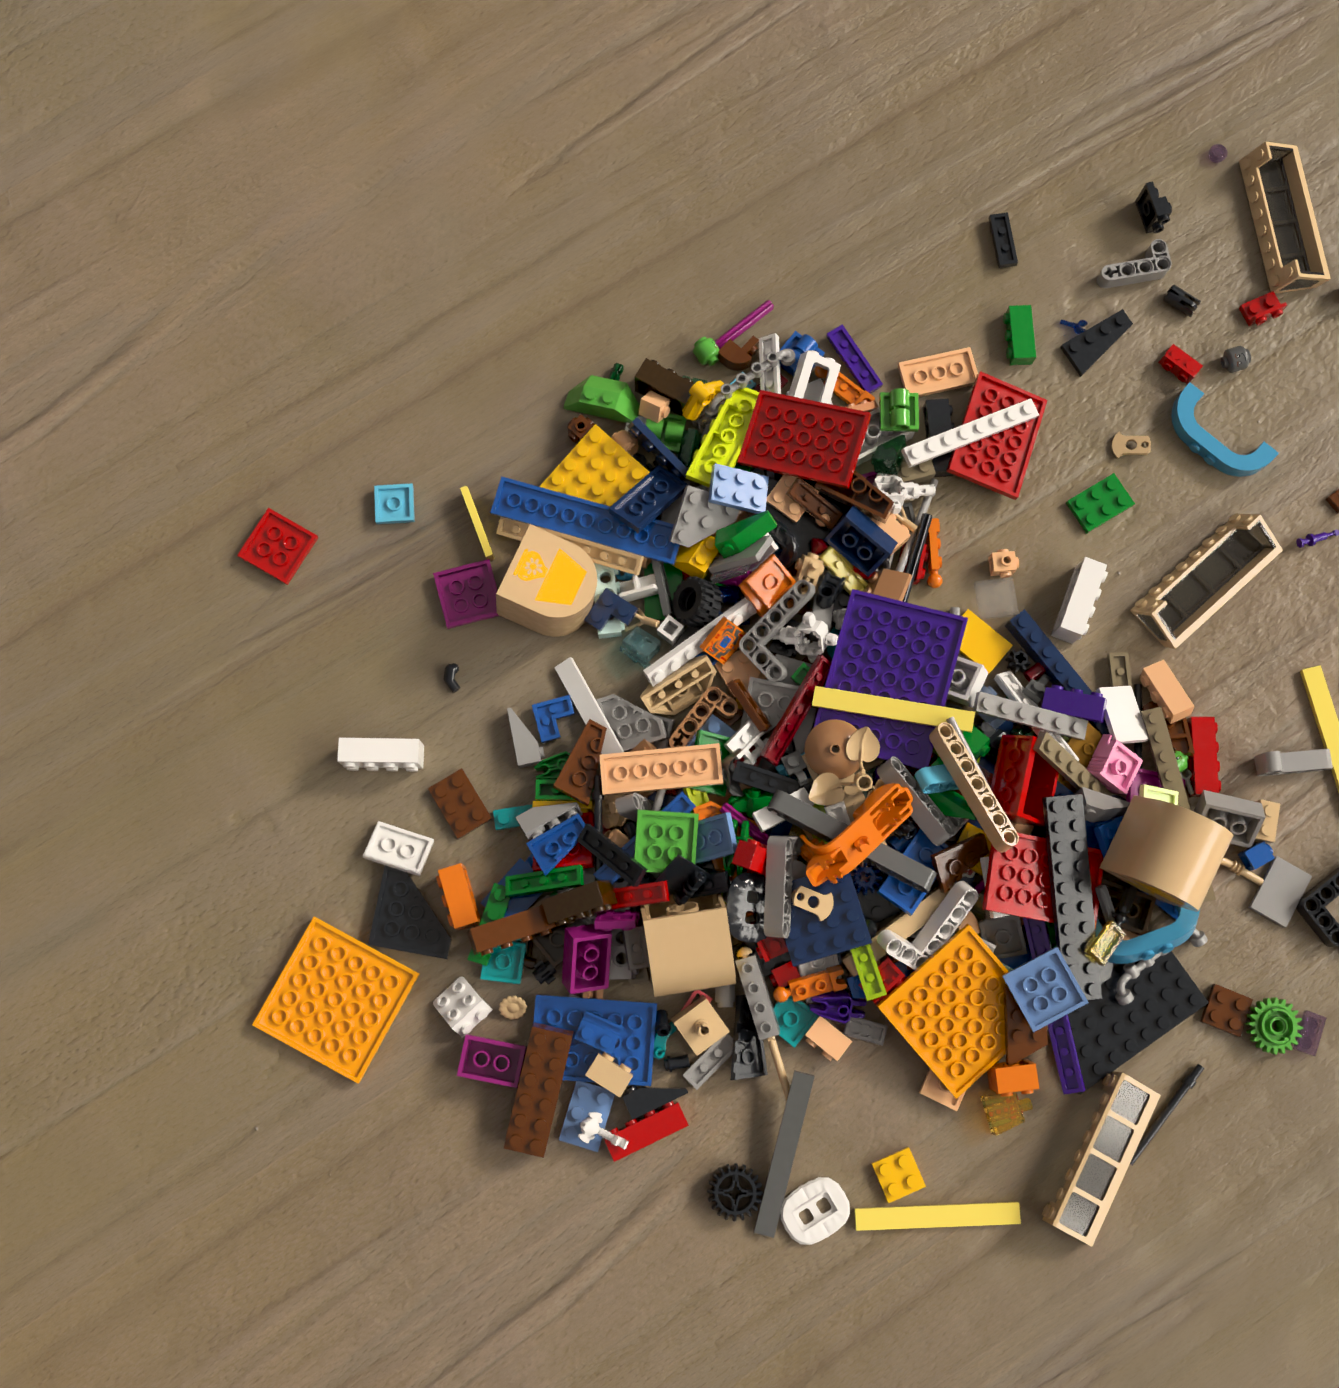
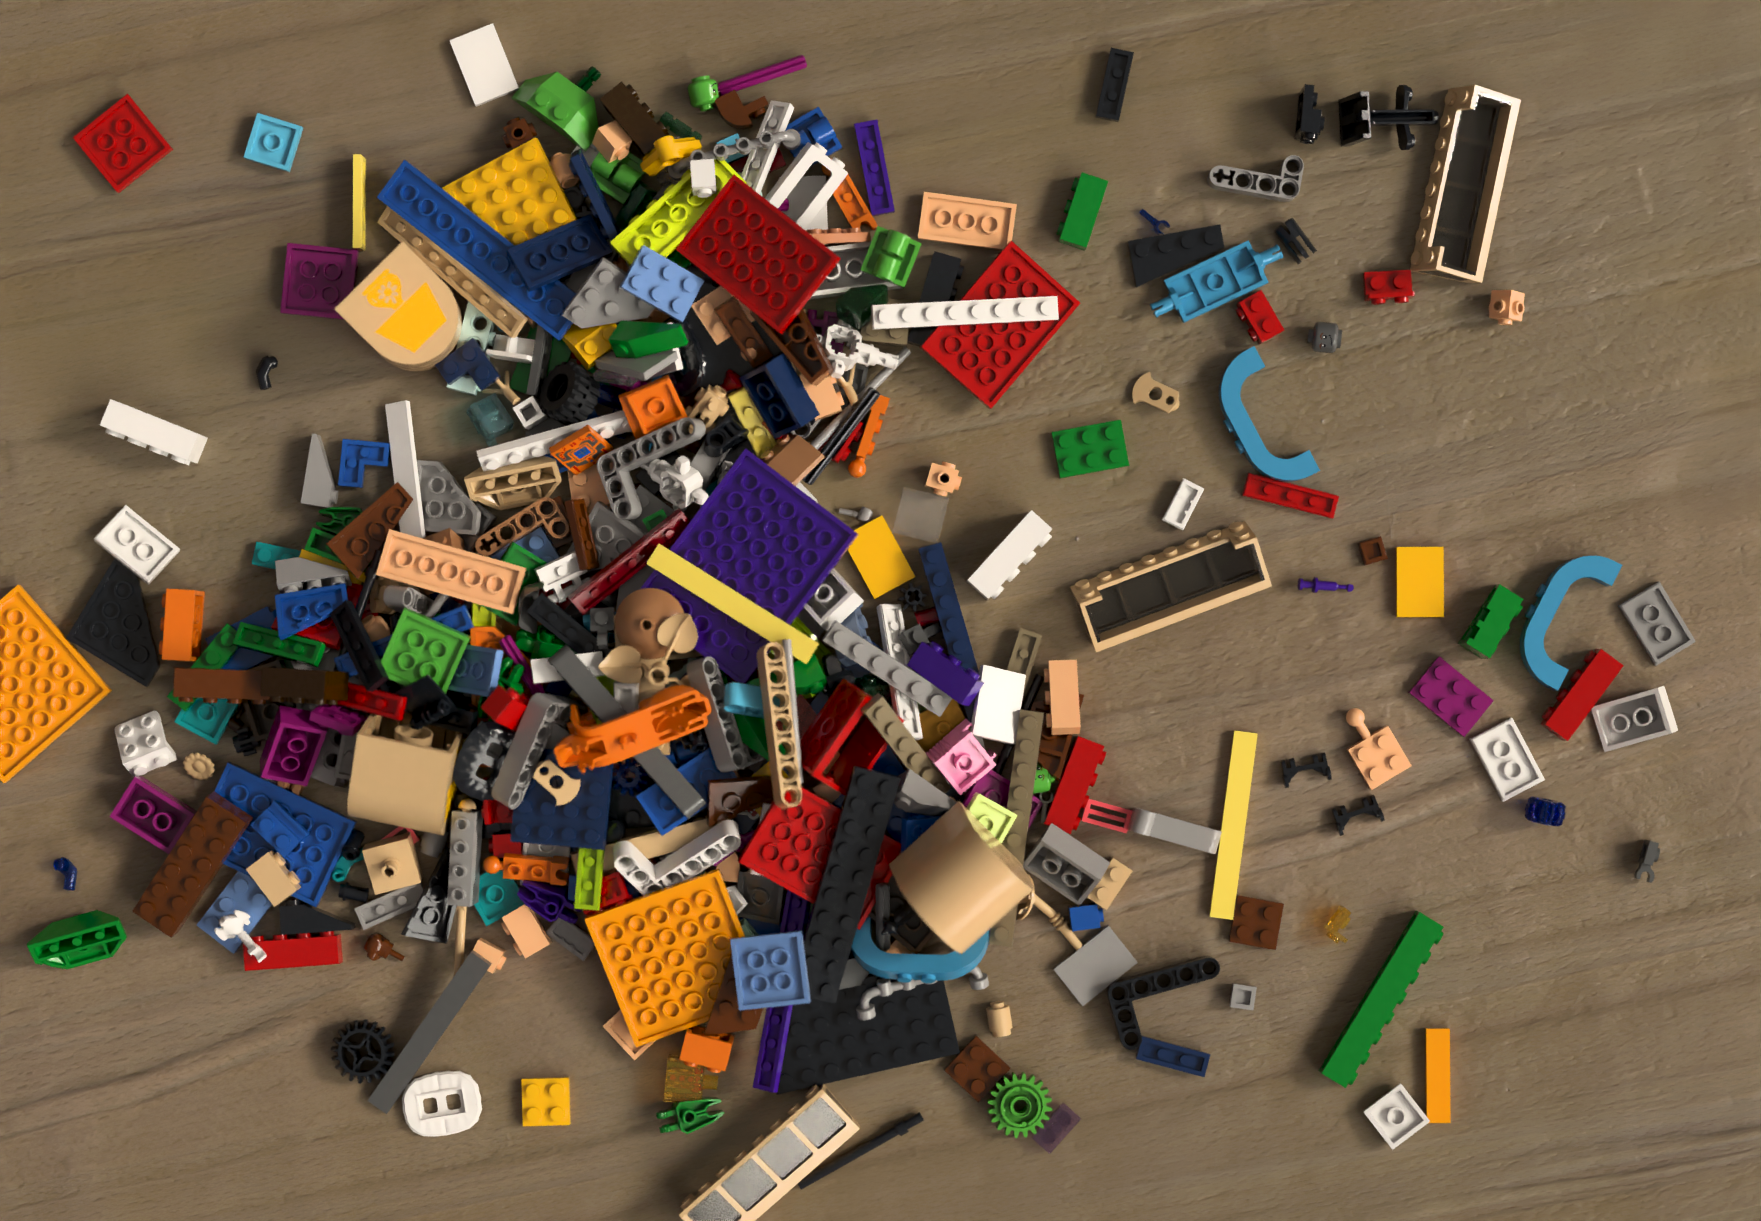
camera: 25 degrees right, 10 degrees up
reddish brown plate [428,768,492,840] -> none
light yellow tile [854,1202,1021,1231] -> none
clear yellow tile [1087,920,1126,966] -> none
plate [1209,144,1228,163] -> none
none -> green wedge [27,910,127,969]
none -> clear blue arm [53,857,78,890]
none -> reddish brown piece [364,933,405,961]
none -> white tile [449,23,519,107]
none -> light nougat brick [473,938,507,973]
none -> green hinge [656,1097,724,1134]
none -> white brick [690,159,717,198]
none -> tan brick [986,1001,1013,1037]
none -> coral tile [1081,799,1132,834]
none -> dark azure plate [1150,240,1283,323]
none -> white plate [1162,478,1204,531]
none -> red tile [1242,473,1339,519]
none -> black piece [1338,85,1439,150]

